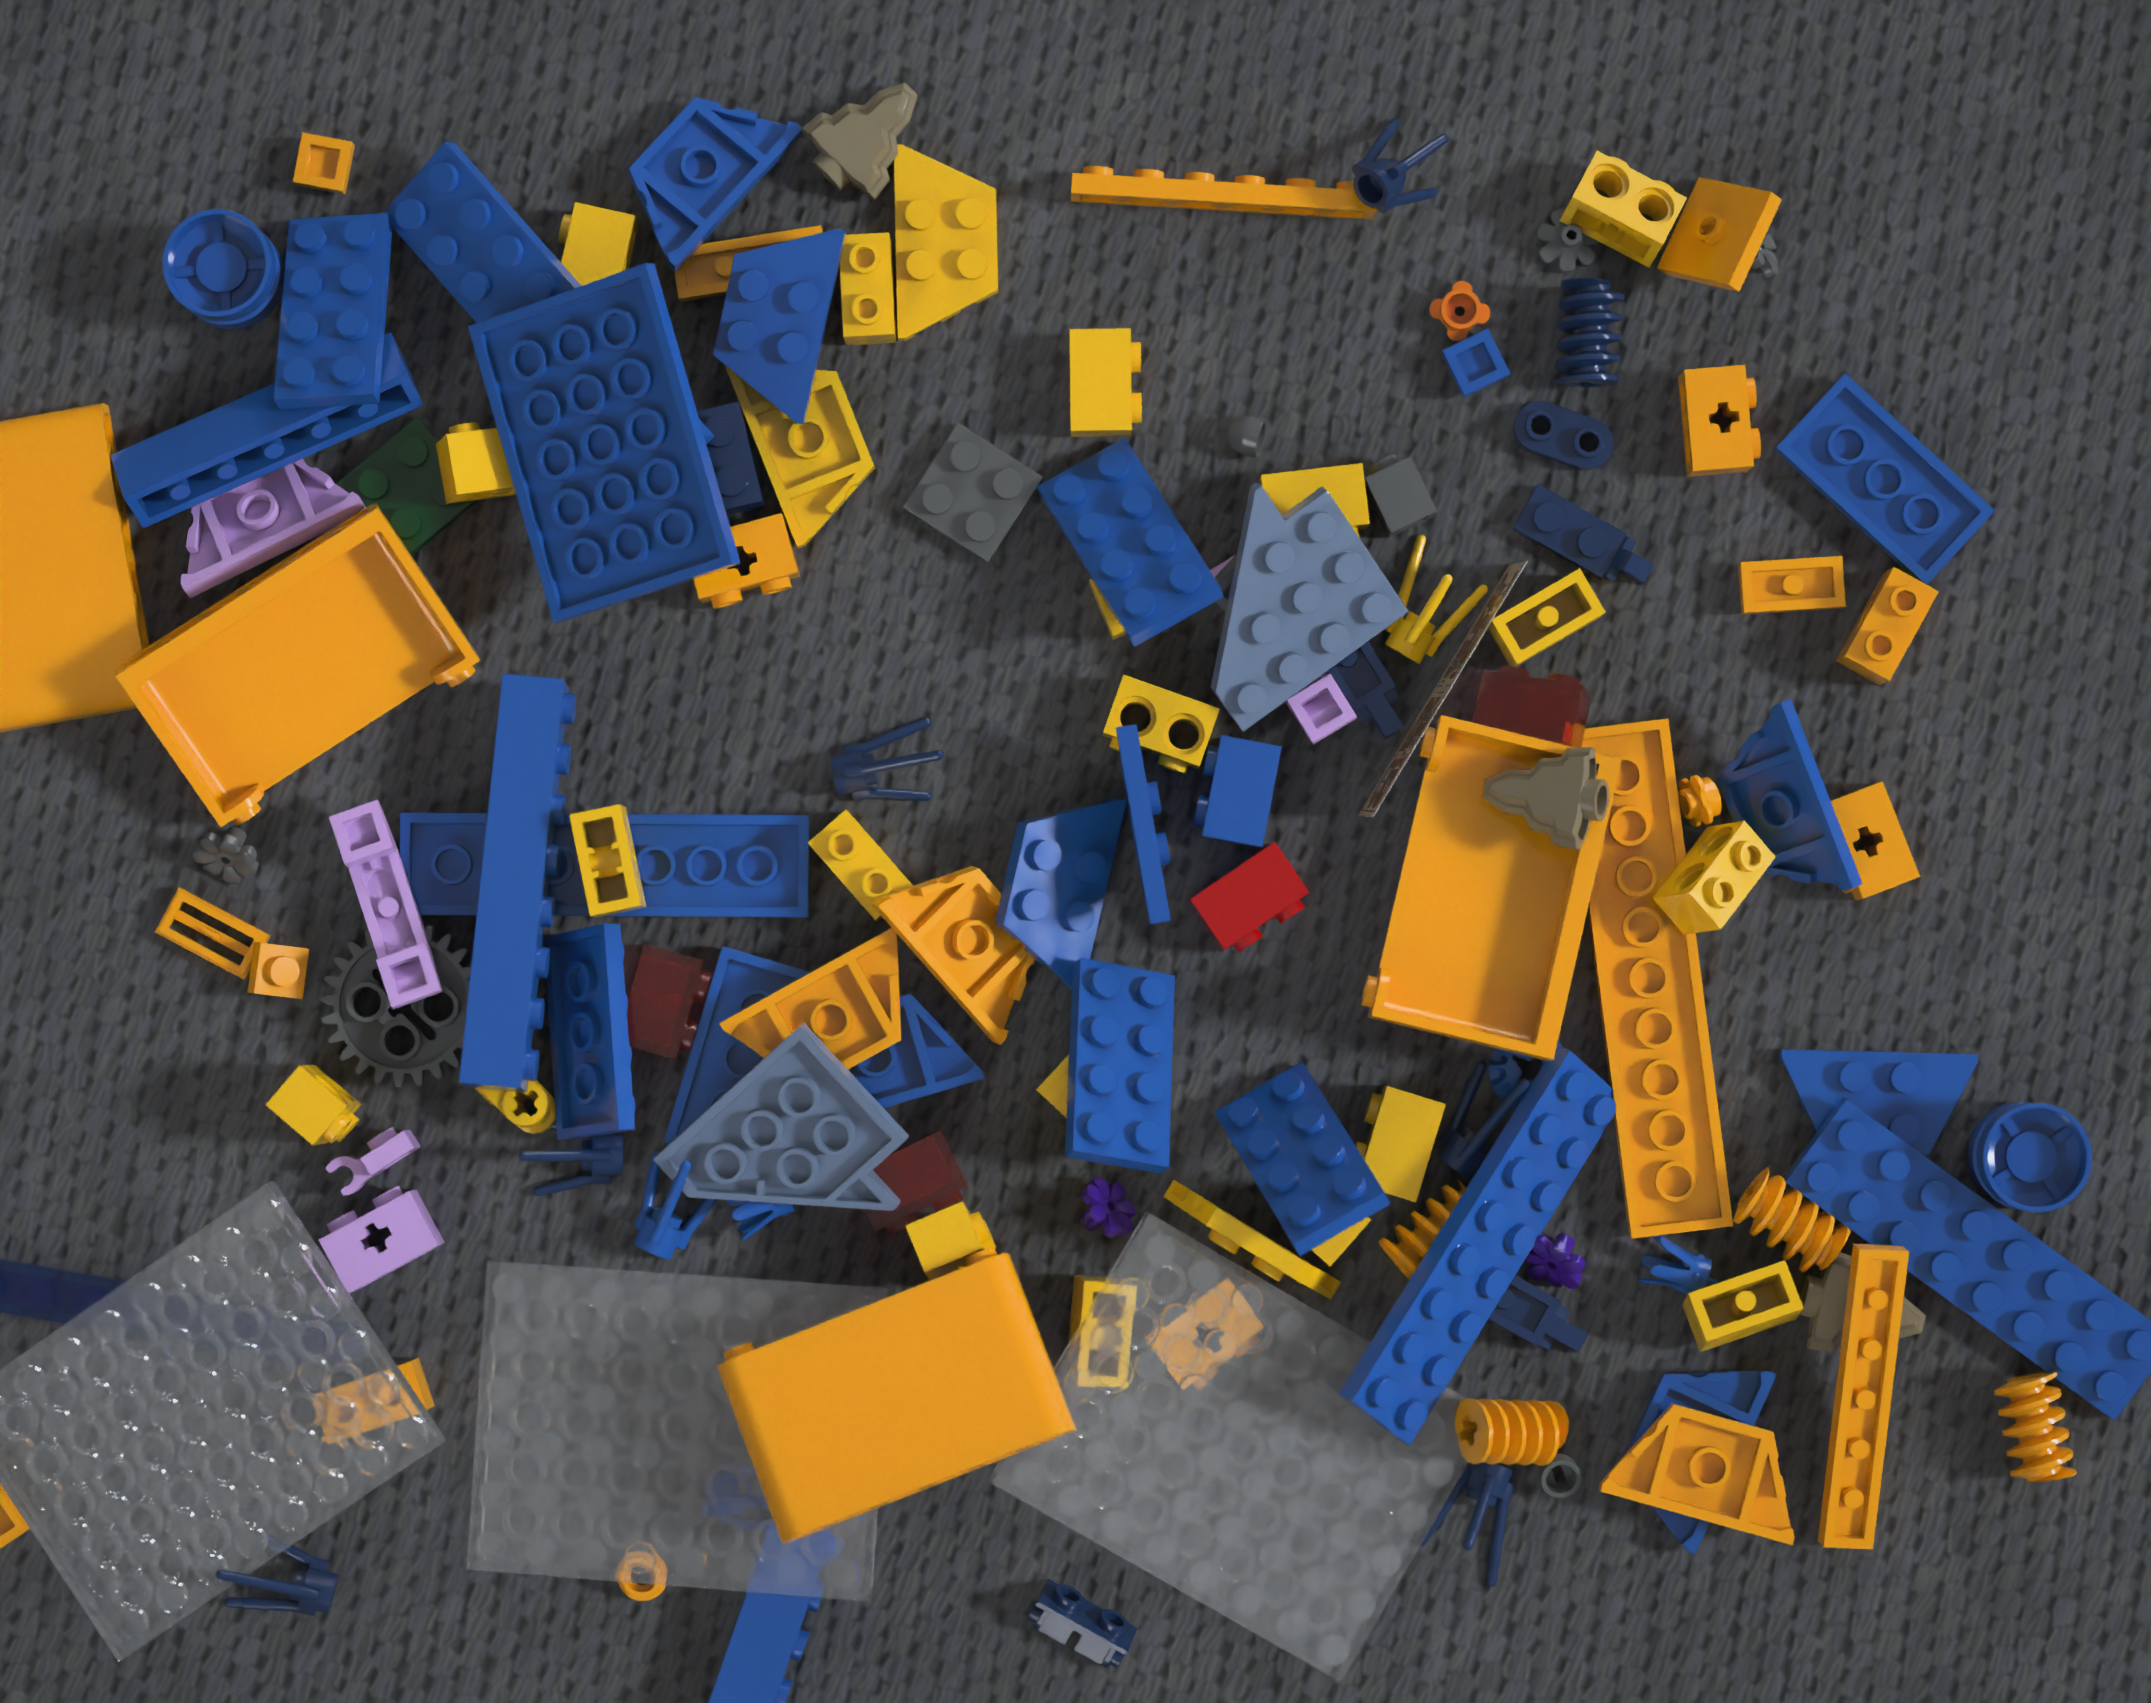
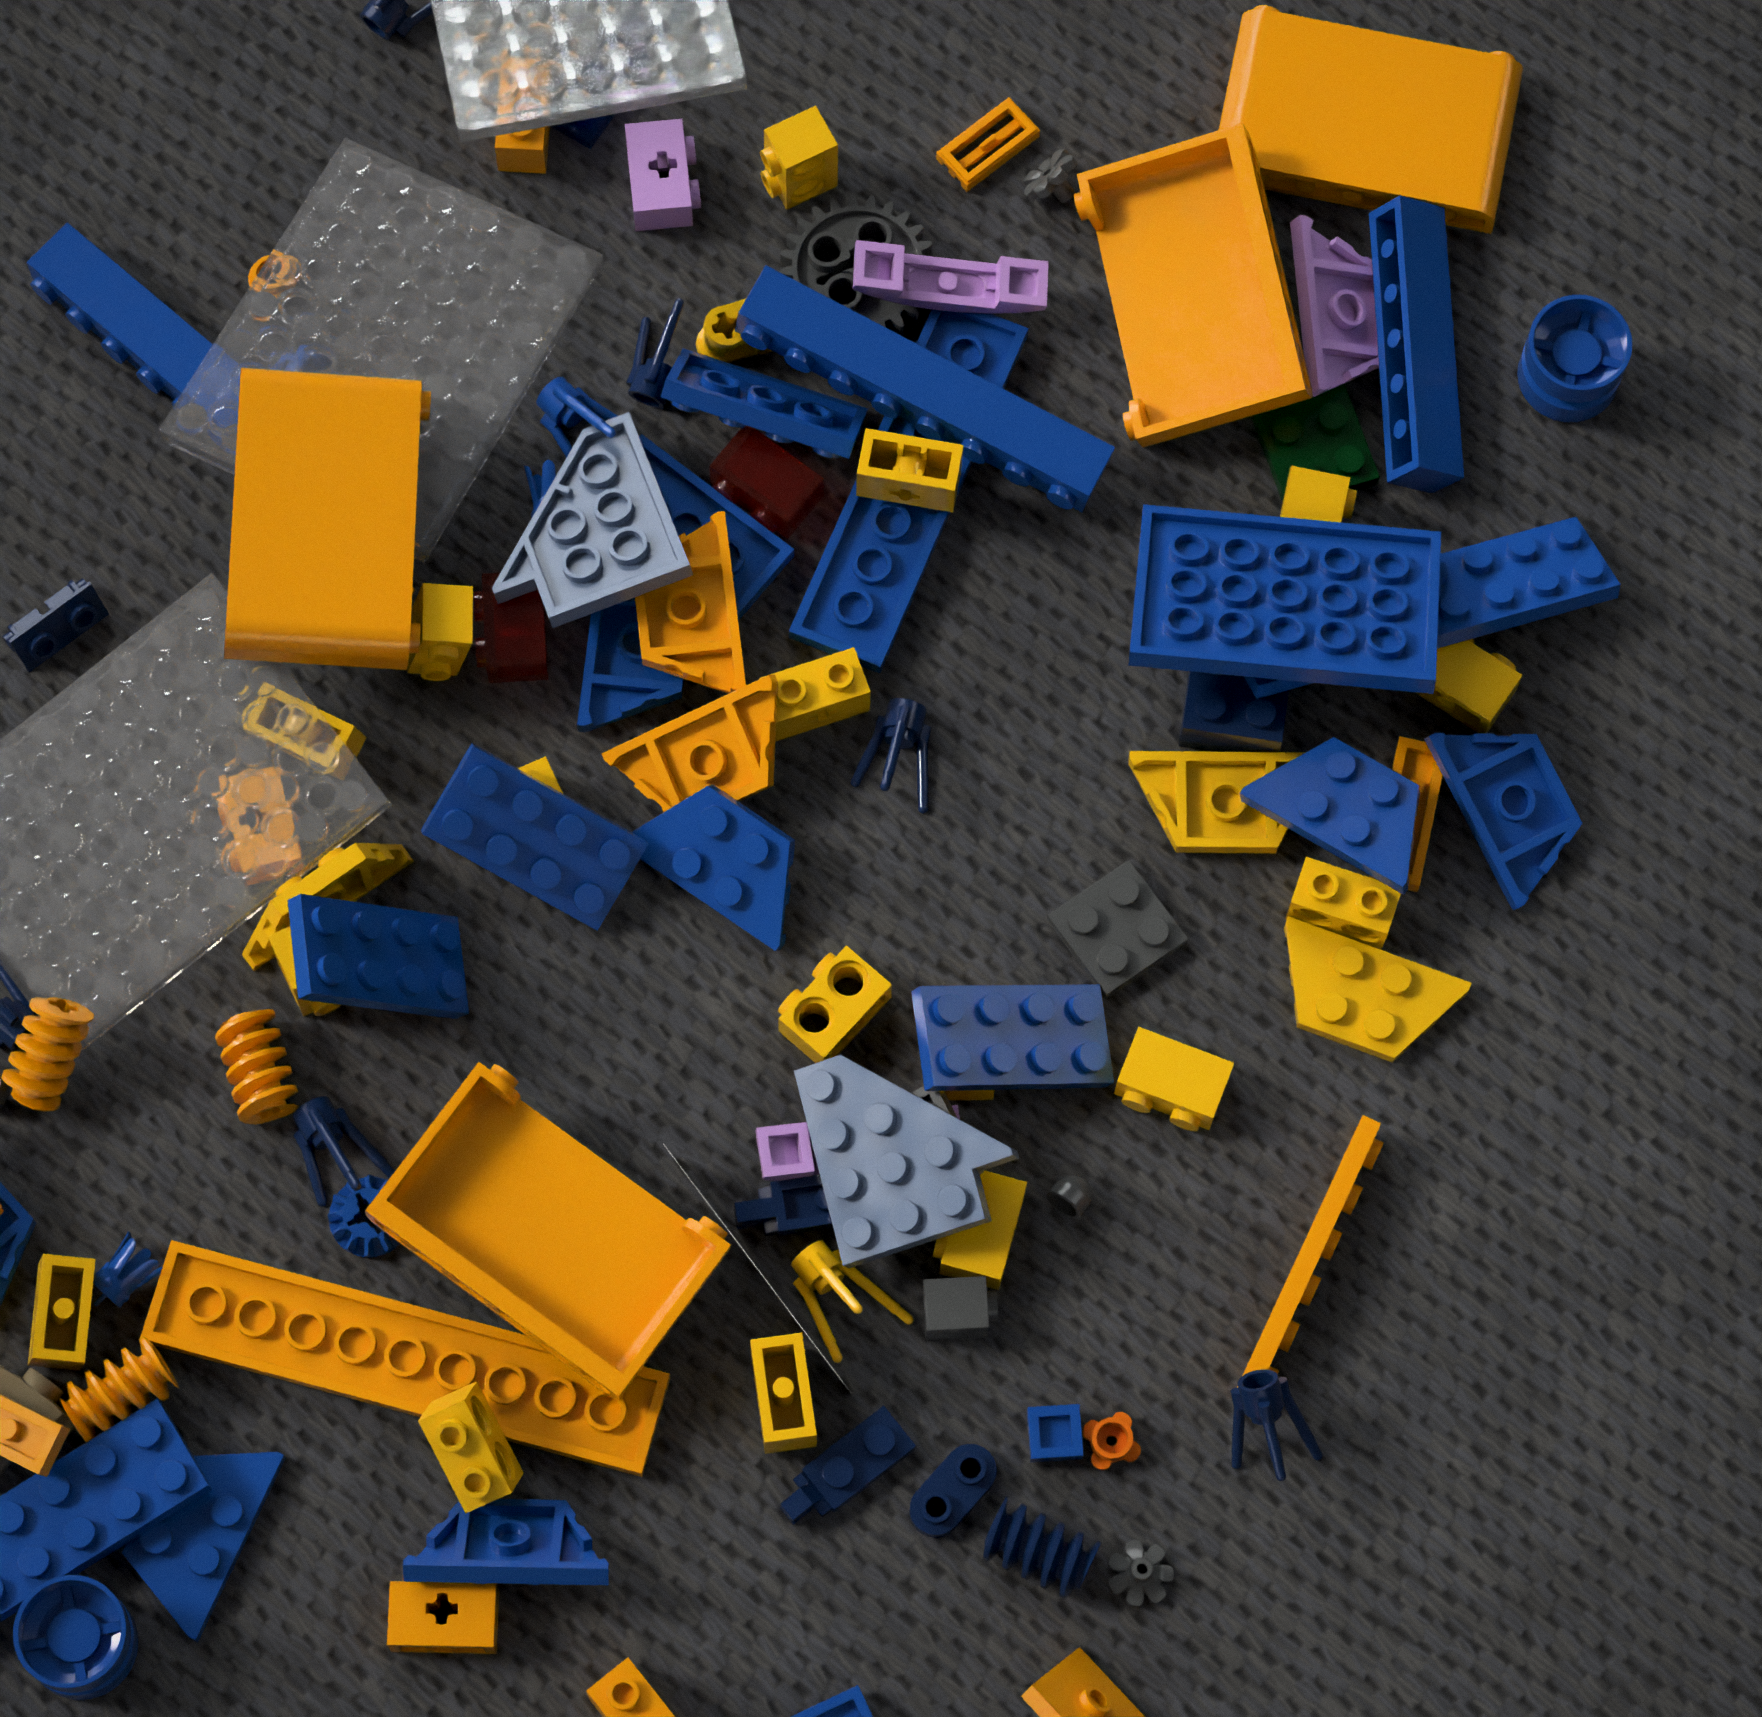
camera: 110 degrees right, 15 degrees down
light orange plate [247,942,309,999] -> none
blue plate [274,213,393,409] -> none
light orange plate [293,132,355,195] -> none
lavender plate [326,1127,421,1196] -> none
light orange brick [694,513,800,609] -> none
dark tan rock [801,83,918,200] -> none
dark purple plant [1080,1177,1137,1238] -> none
blue wing [1116,724,1171,924] -> none
red brick [1189,842,1310,953] -> none
blue brick [1193,735,1282,849] -> none
blue plate [1339,1045,1616,1446] -> none
yellow brick [1356,1085,1446,1202] -> none
clear red brick [1472,666,1591,748] -> none
dark tan rock [1482,747,1609,850] -> none
dark blue hinge [1488,1275,1588,1353] -> none
dark purple plant [1524,1233,1586,1289] -> none
yellow brick [1559,151,1687,268] -> none
light orange brick [1678,365,1761,477] -> none
light orange plate [1678,775,1722,828] -> none
light orange plate [1738,556,1846,615] -> none

